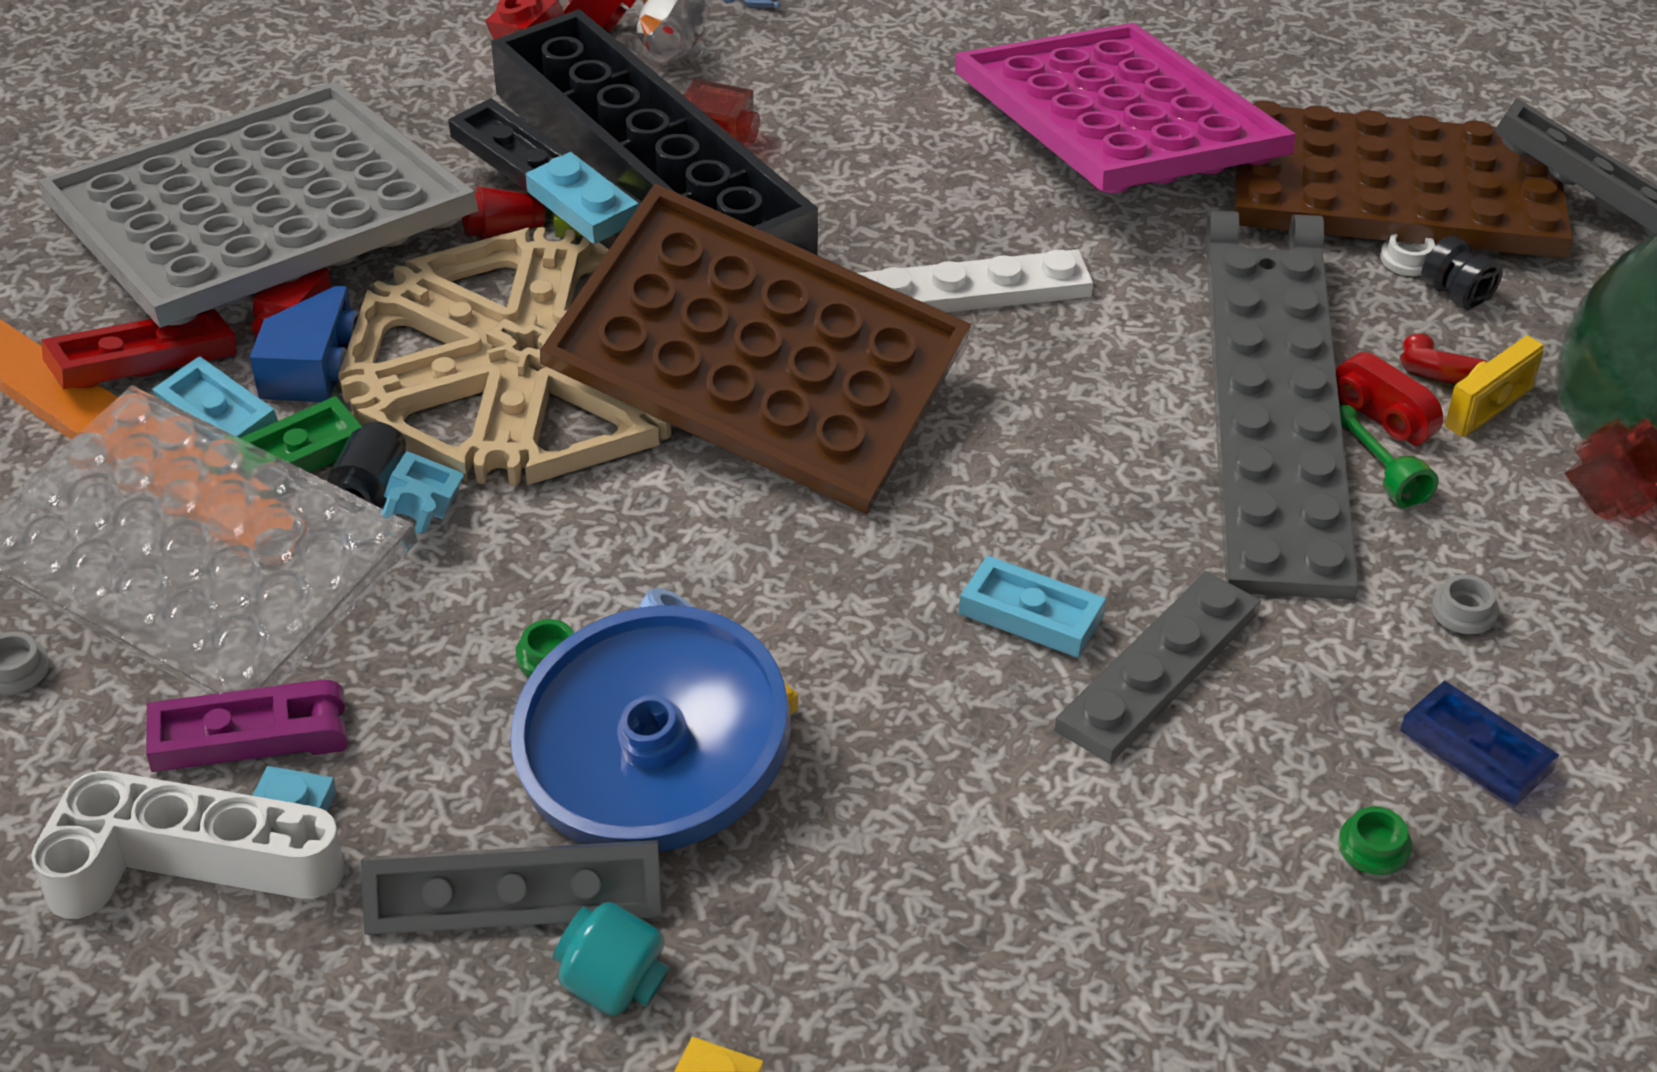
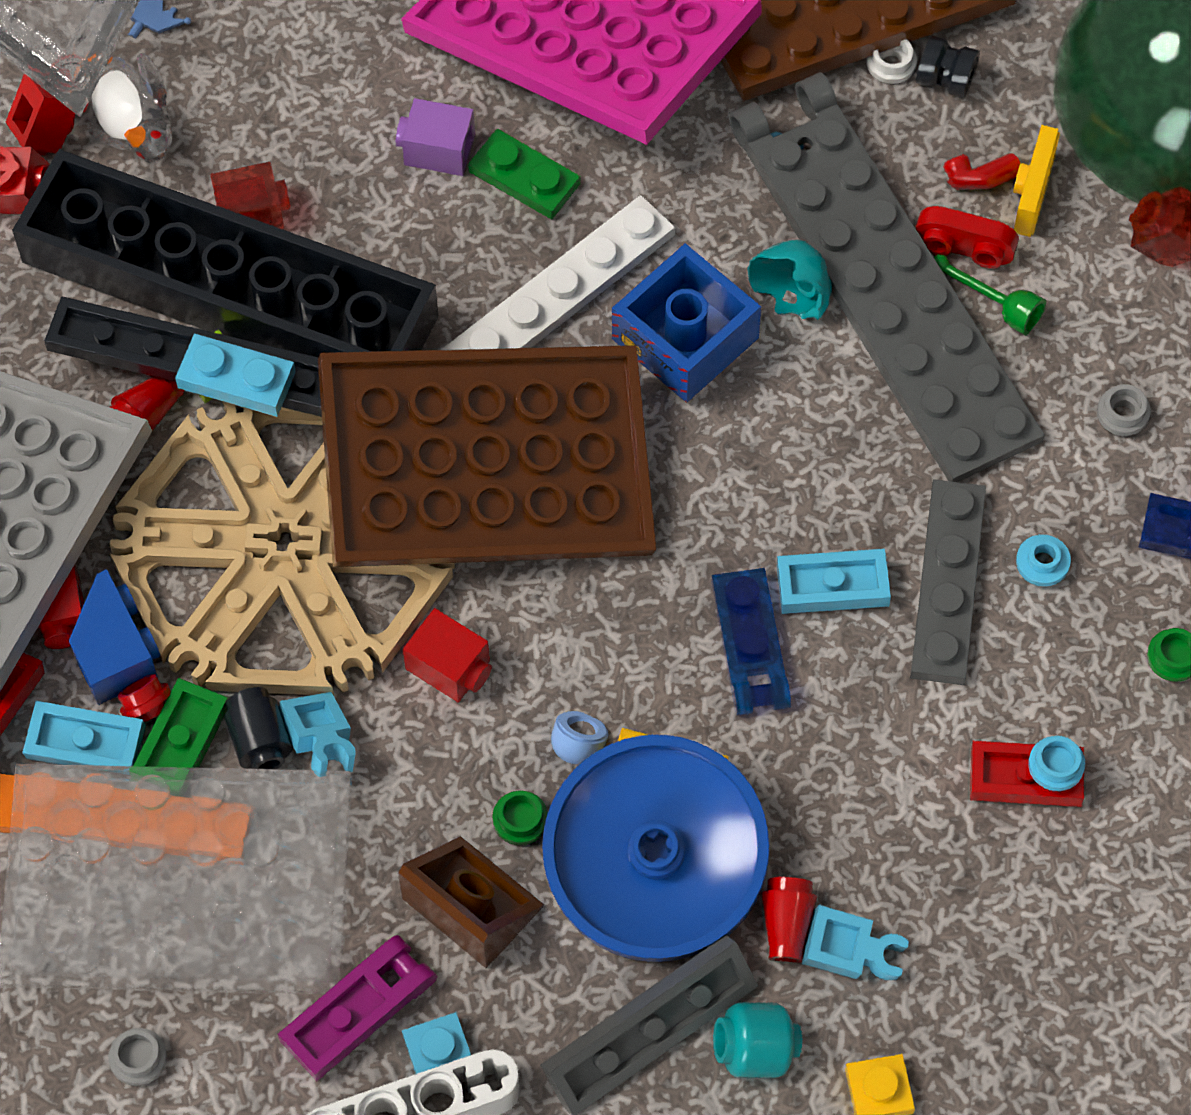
camera: 30 degrees left, 20 degrees up
none -> red plate [117,674,172,722]
none -> medium lavender brick [396,98,475,176]
none -> reddish brown slope [398,836,544,969]
none -> red brick [403,608,492,703]
none -> green plate [468,128,581,220]
none -> blue brick [612,243,761,403]
none -> clear blue plate [711,568,791,716]
none -> teal hair [747,240,832,320]
none -> red cone [761,877,818,963]
none -> medium azure plate [802,905,909,980]
none -> red plate [970,741,1084,807]
none -> medium azure plate [1016,535,1071,586]
none -> medium azure plate [1028,736,1085,791]

